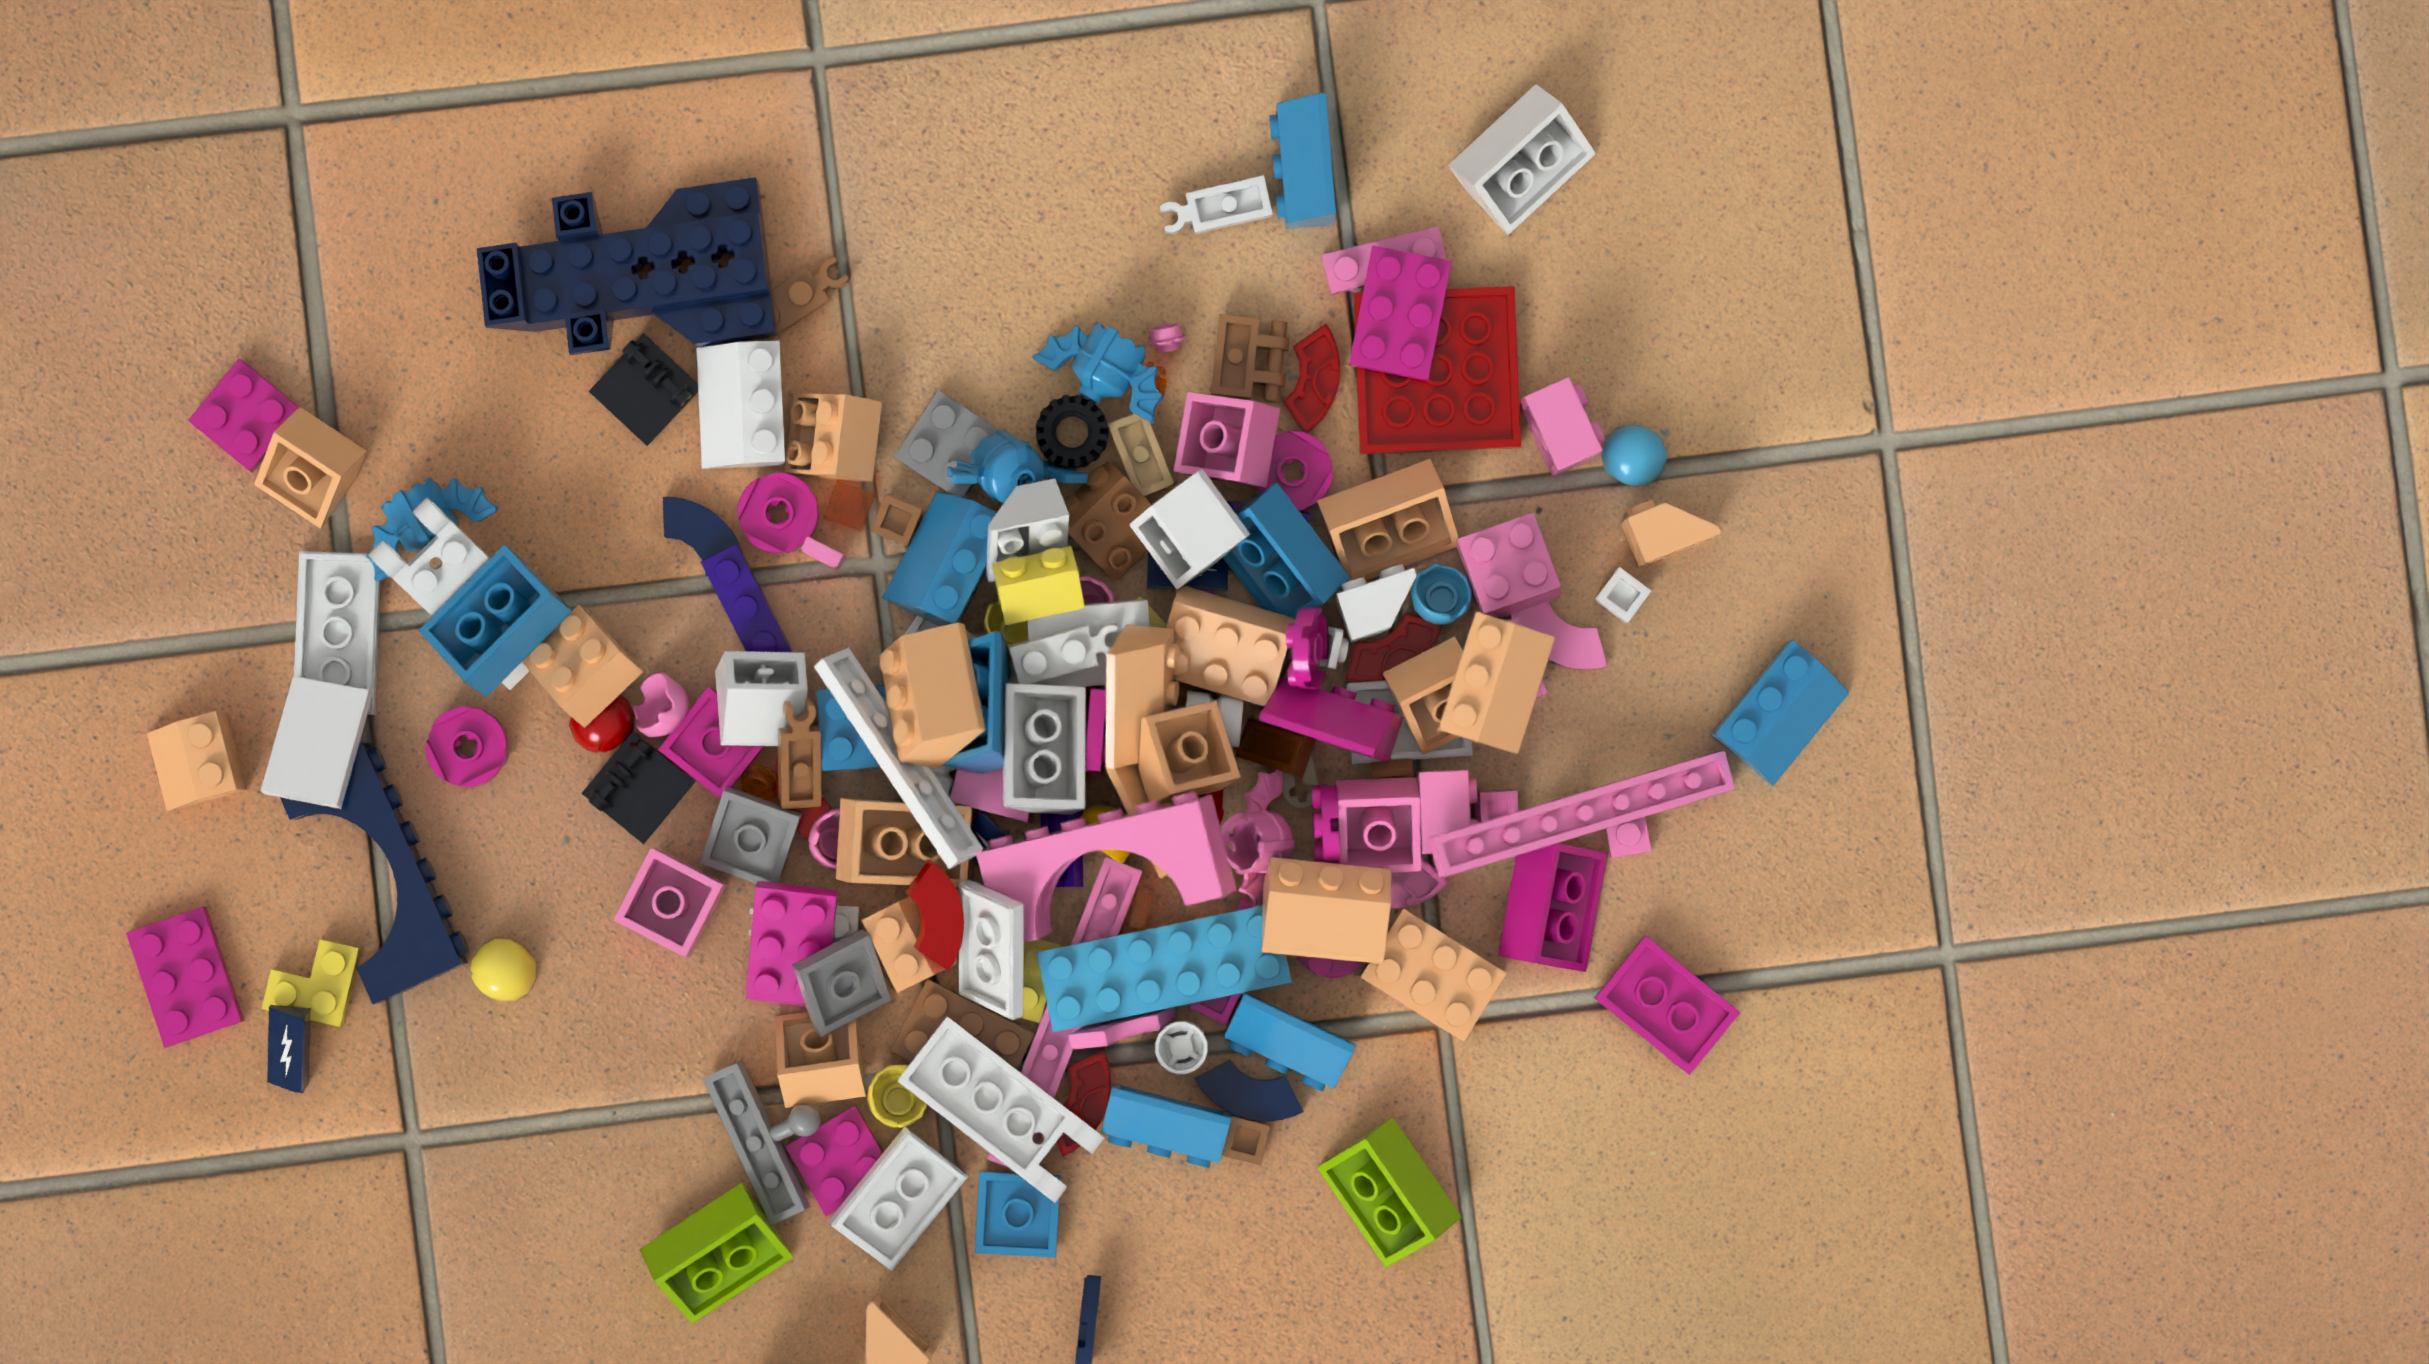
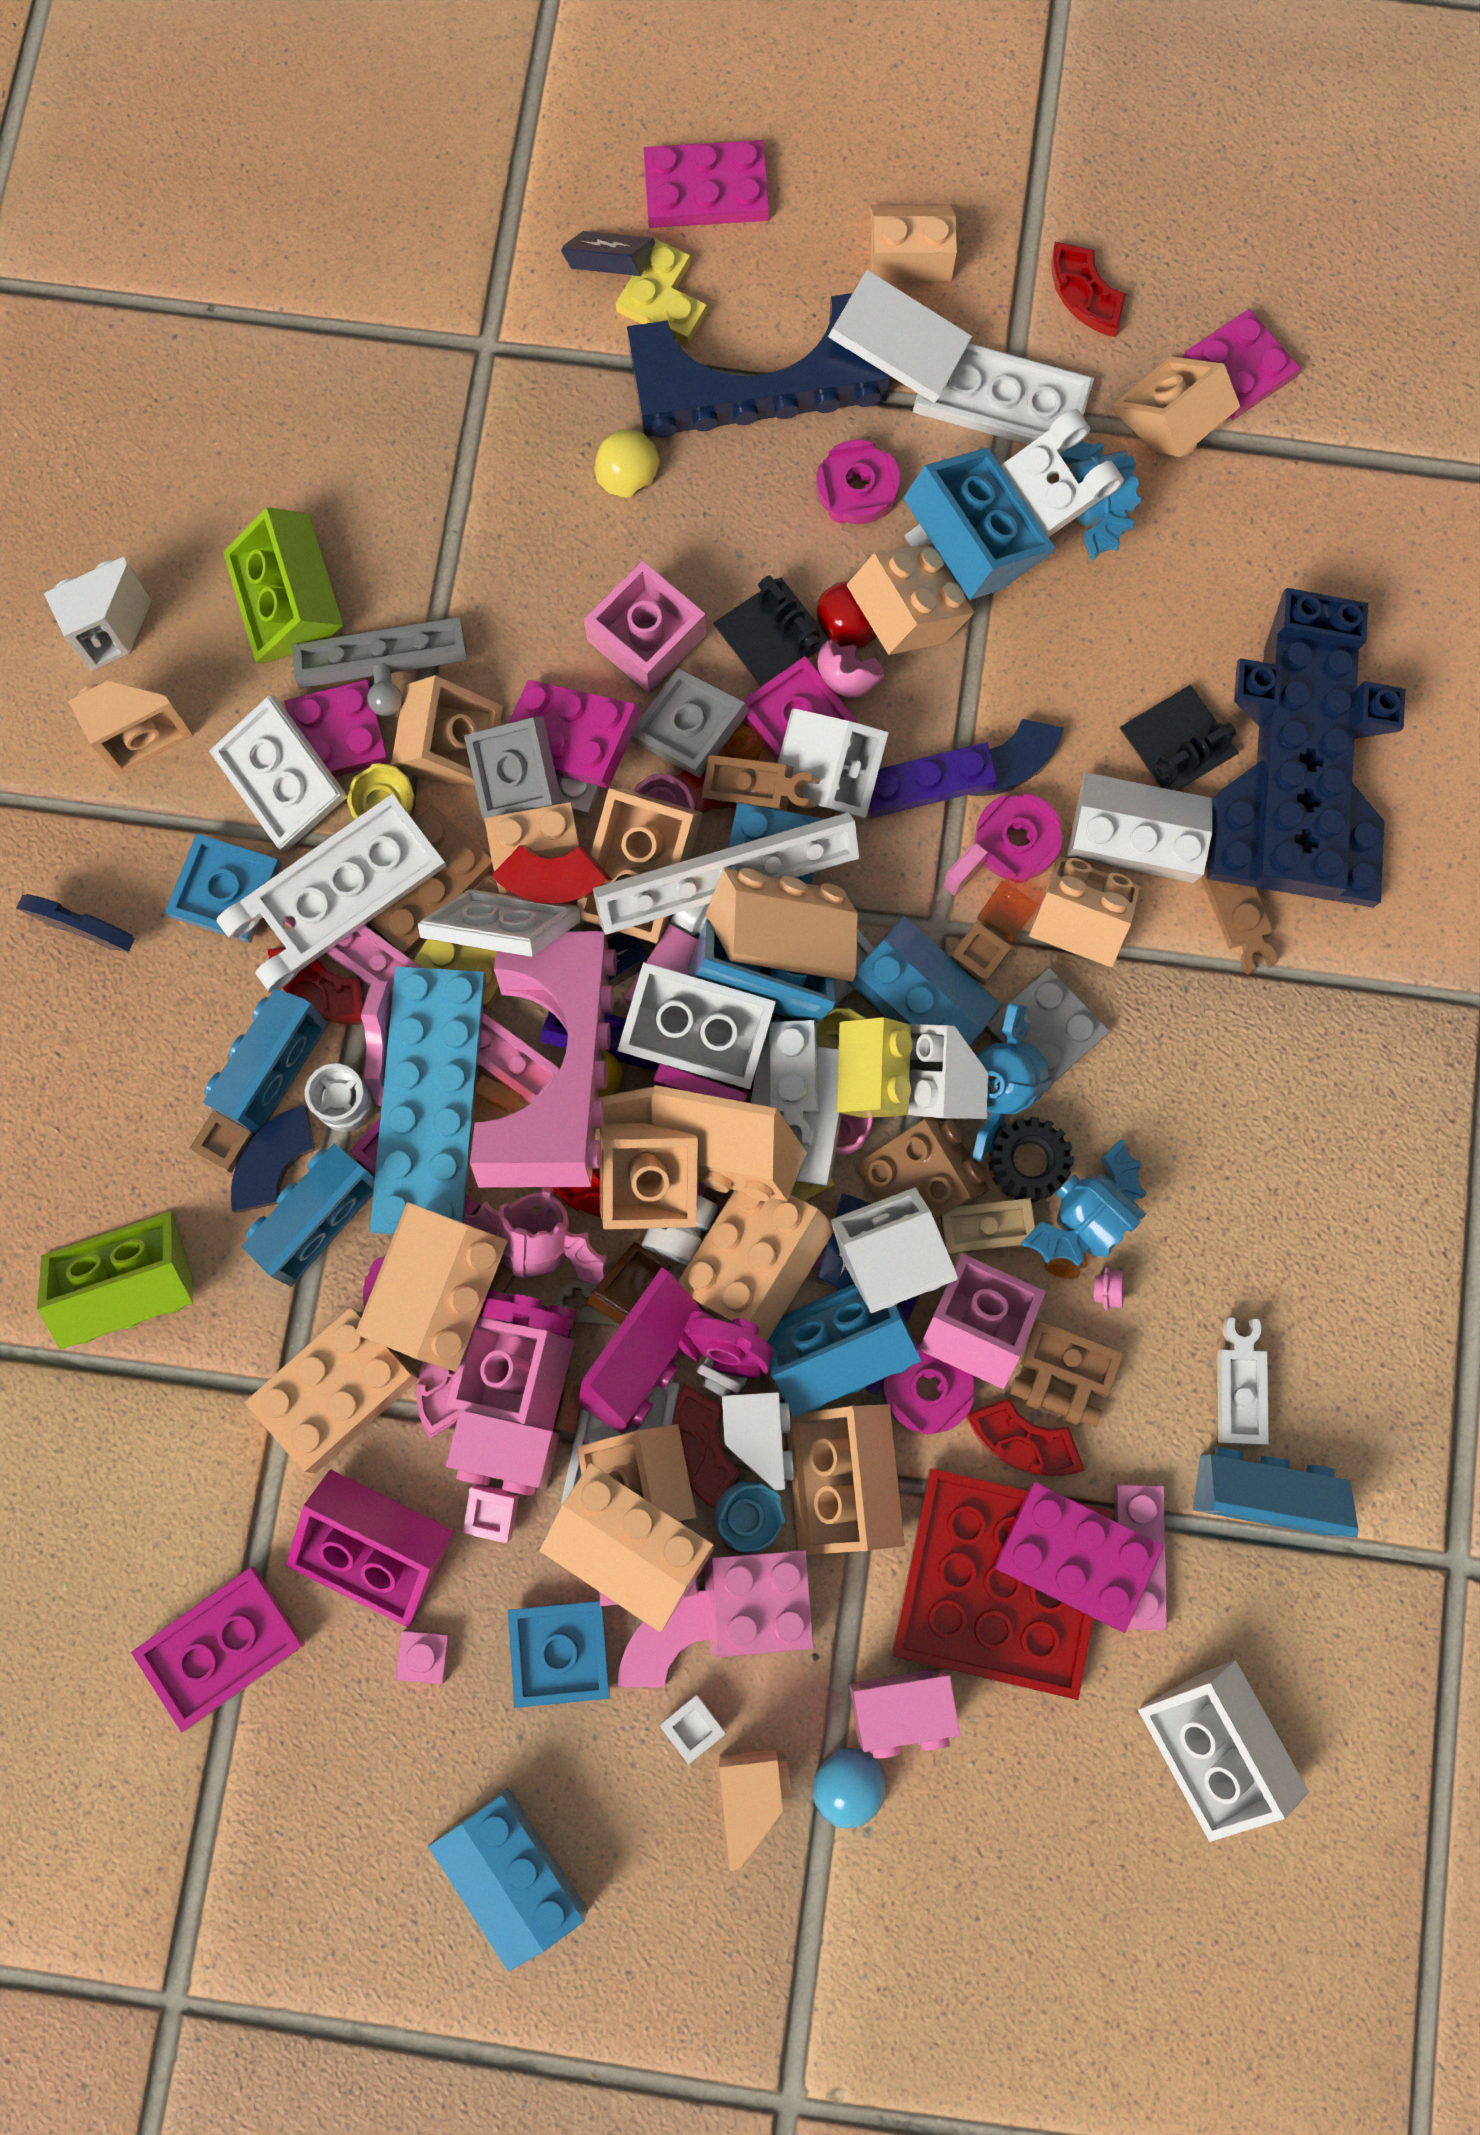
camera: 105 degrees right, 10 degrees down
bright pink plate [1428,750,1735,877] -> none
none -> dark azure plate [508,1600,610,1708]
none -> red tile [1051,241,1126,338]

